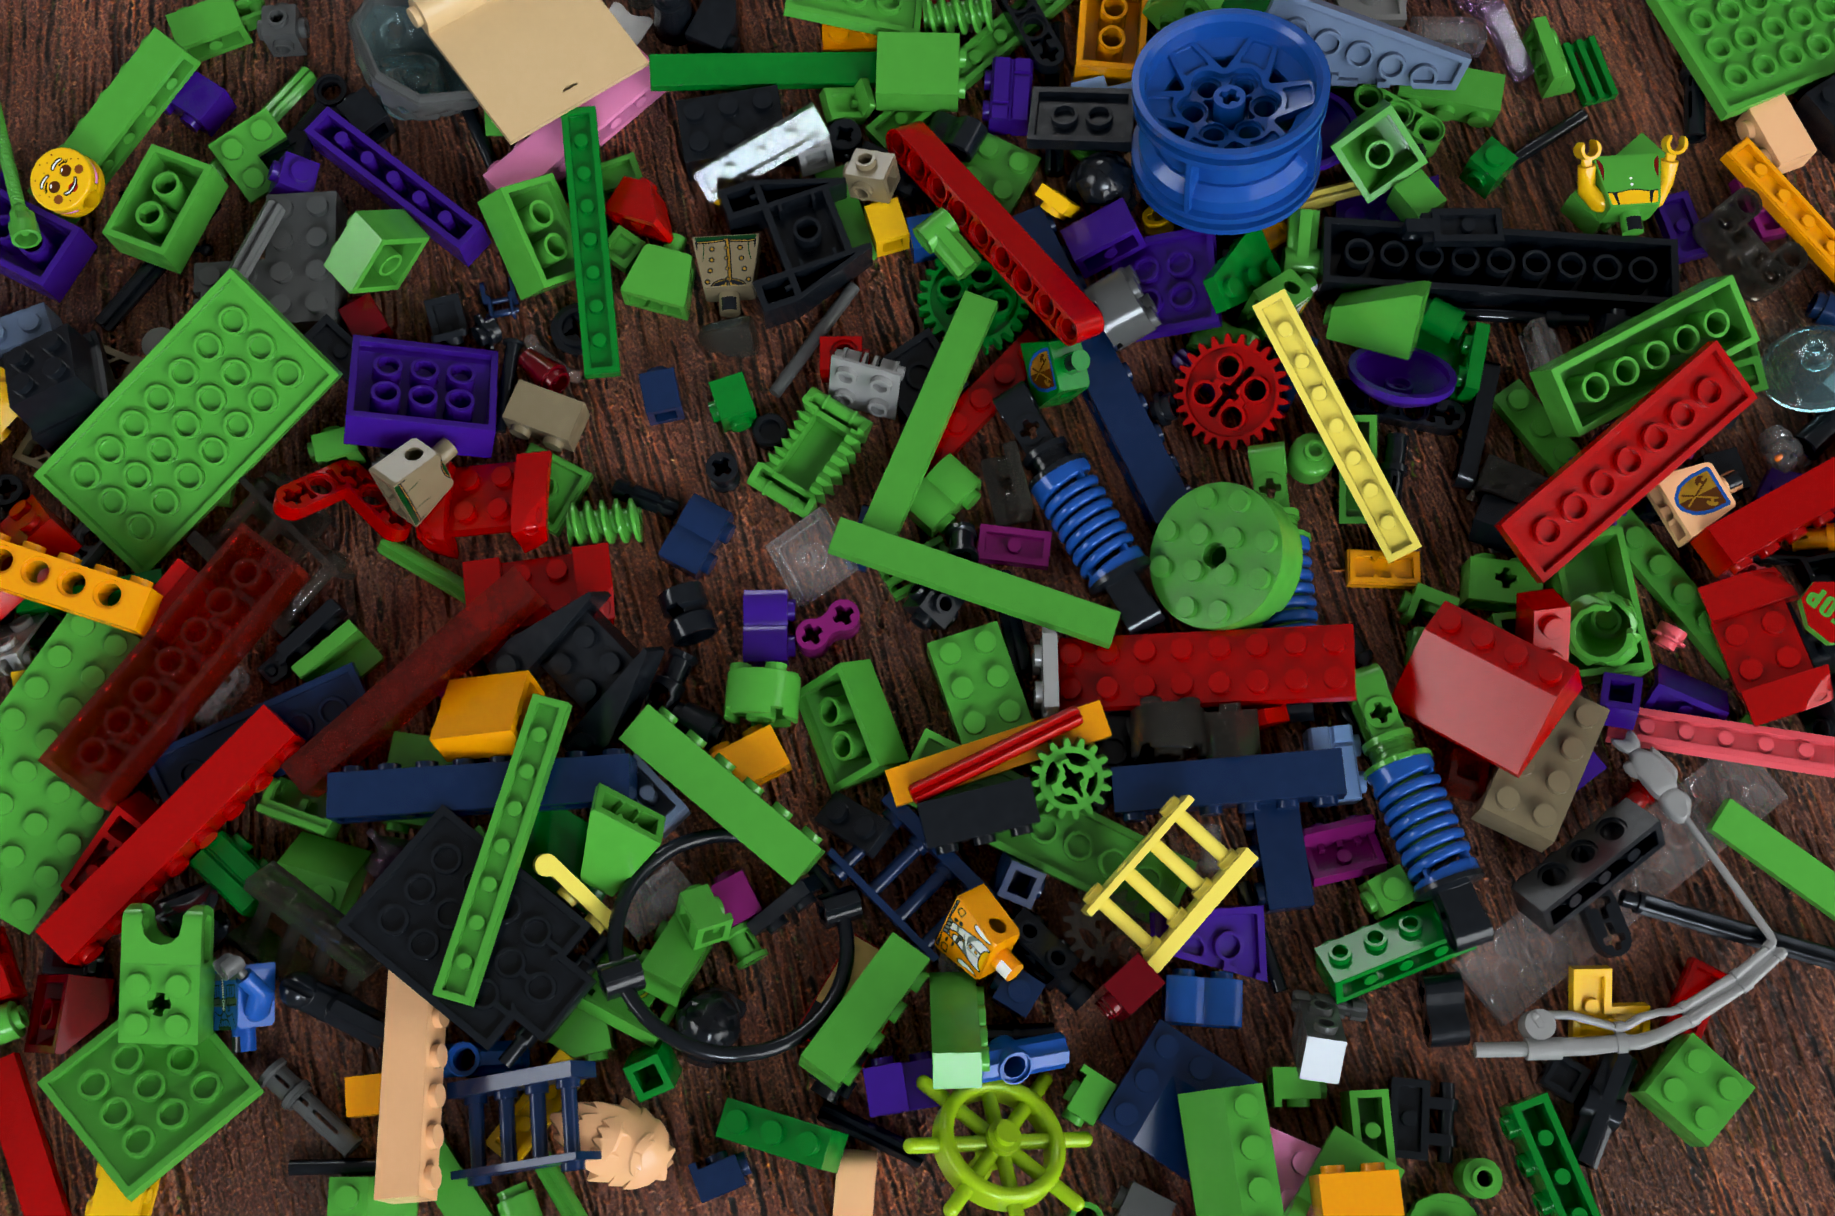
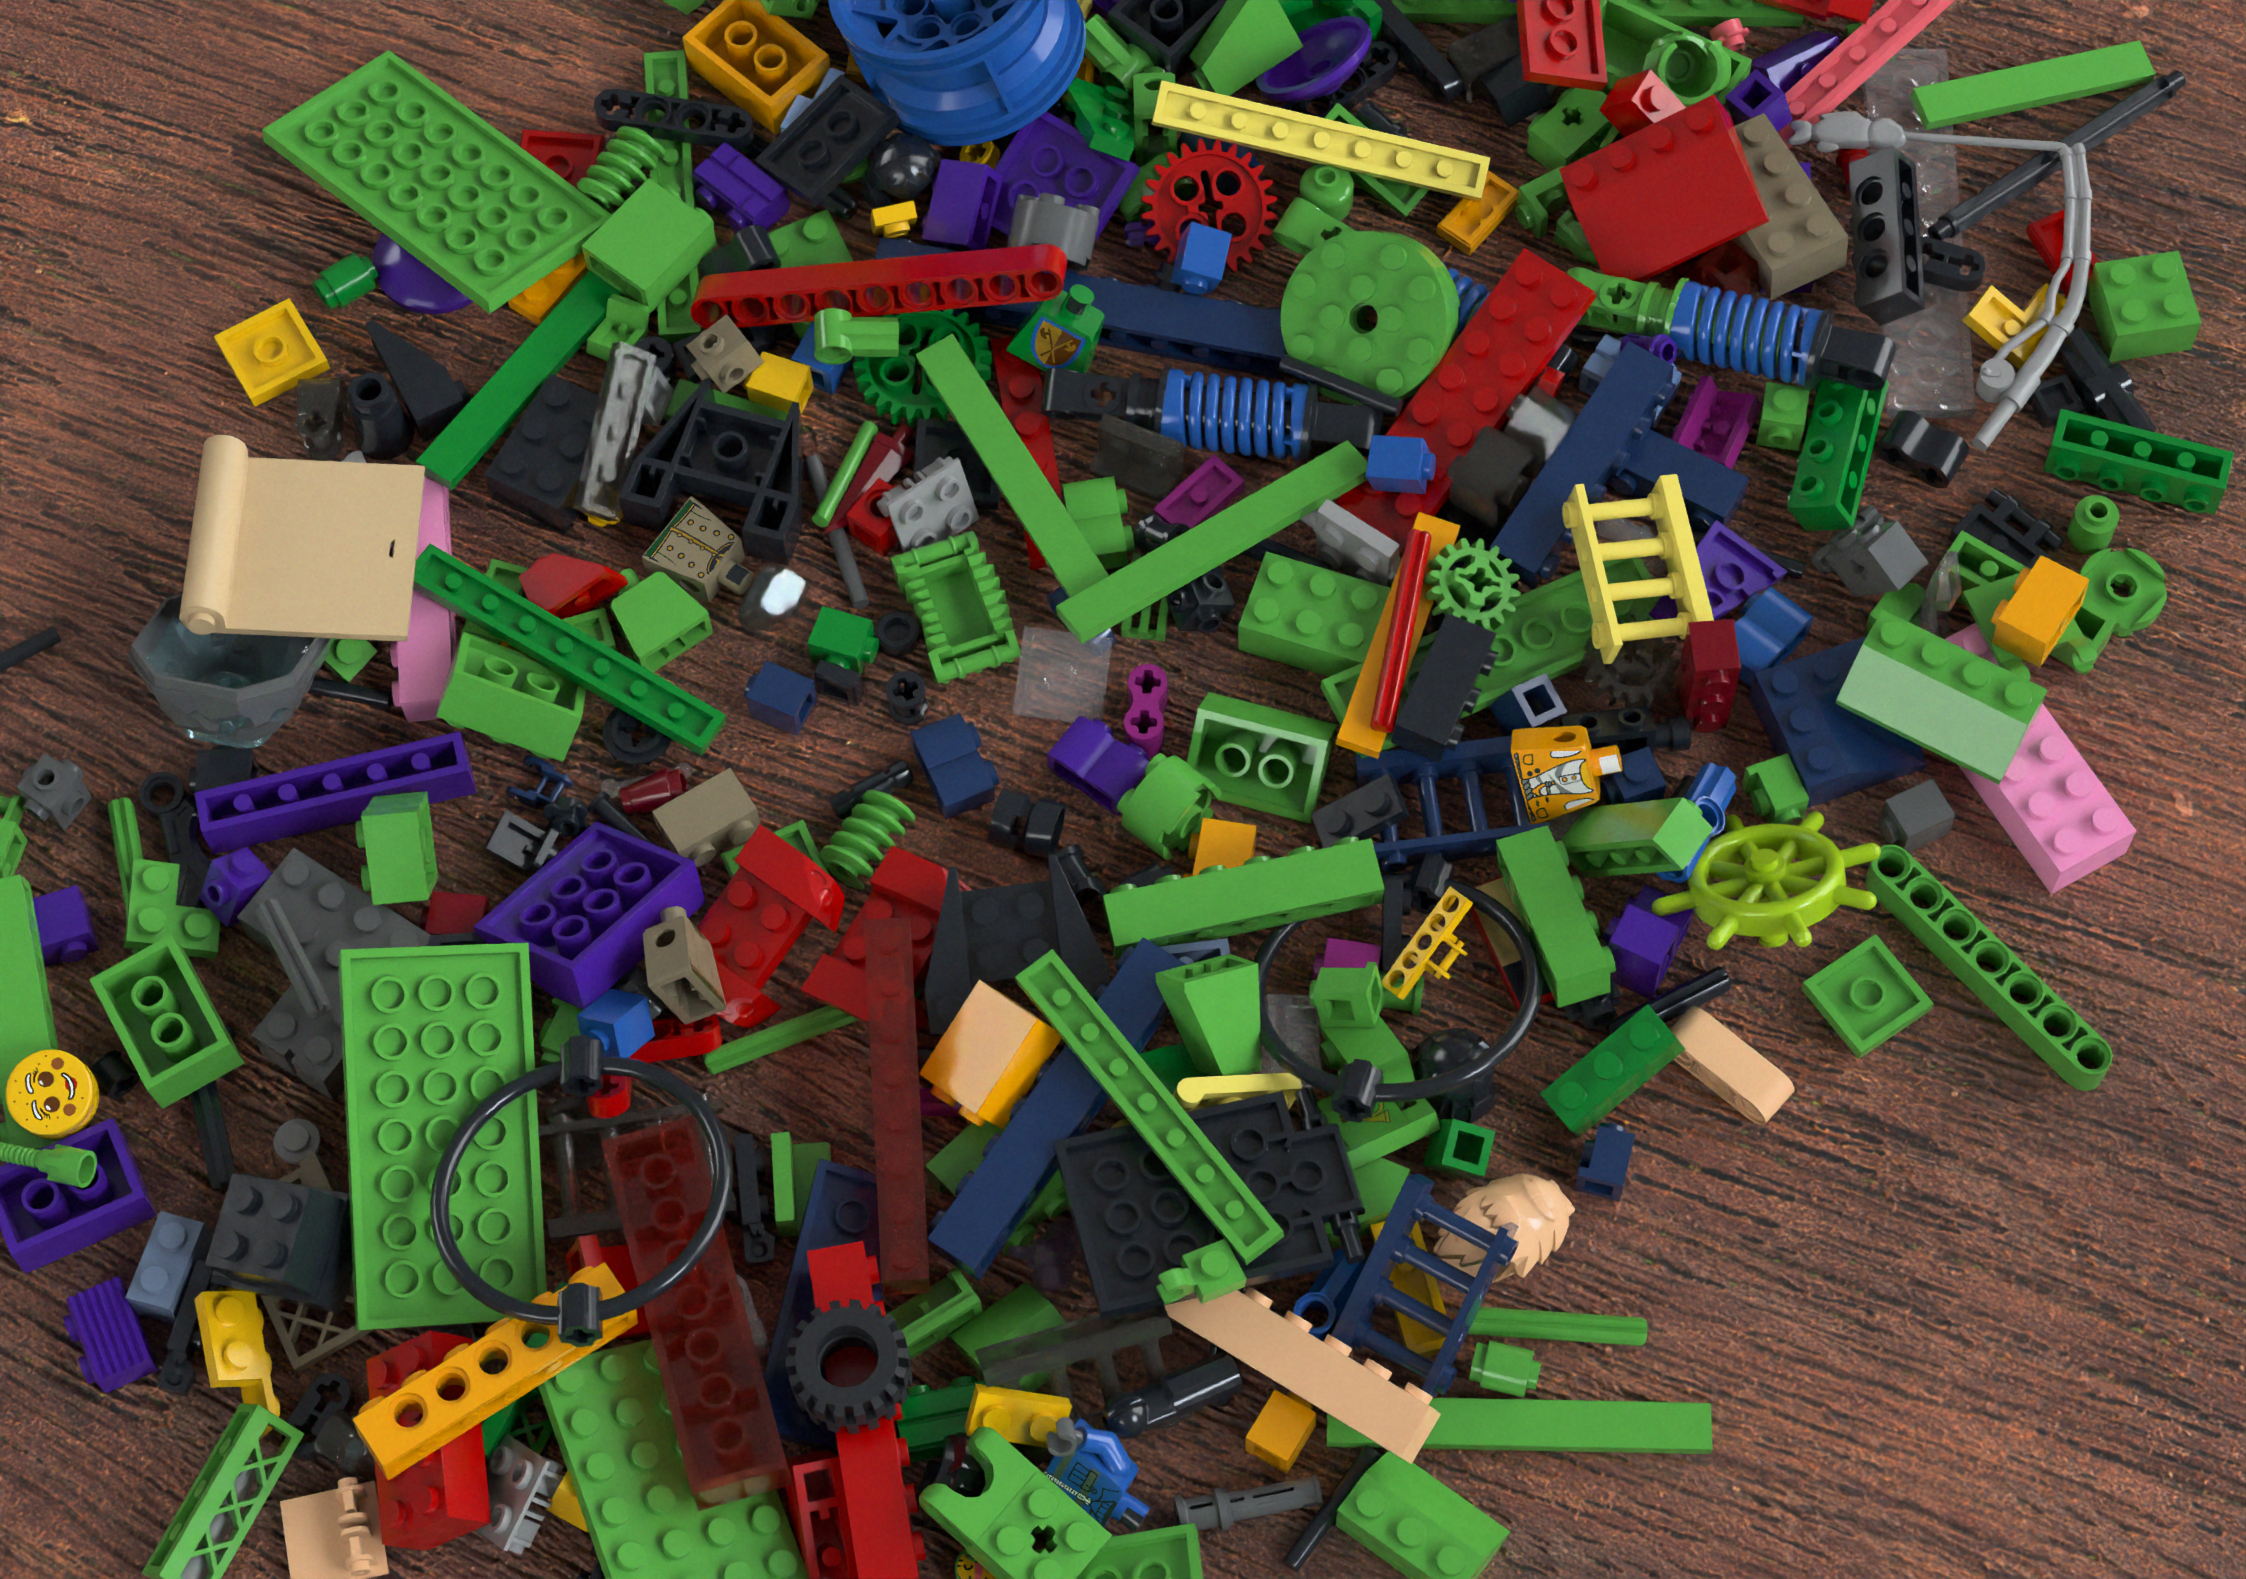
camera: 50 degrees left, 10 degrees down
none -> black piece [430,1035,733,1347]
none -> blue brick [577,988,655,1058]
none -> black tyre [786,1299,912,1434]
none -> bright green bar [812,421,878,527]
none -> black tile [814,660,864,706]
none -> dark red bar [822,424,915,535]
none -> yellow plate [965,1384,1072,1448]
none -> bright green plate [1156,1238,1247,1305]
none -> blue brick [1170,222,1232,294]
none -> black bar [1279,354,1403,416]
none -> blue brick [1366,435,1436,494]
none -> yellow piece [1381,886,1473,1000]
none -> dark purple pin [1620,332,1677,364]
none -> clear slope [1920,551,1962,639]

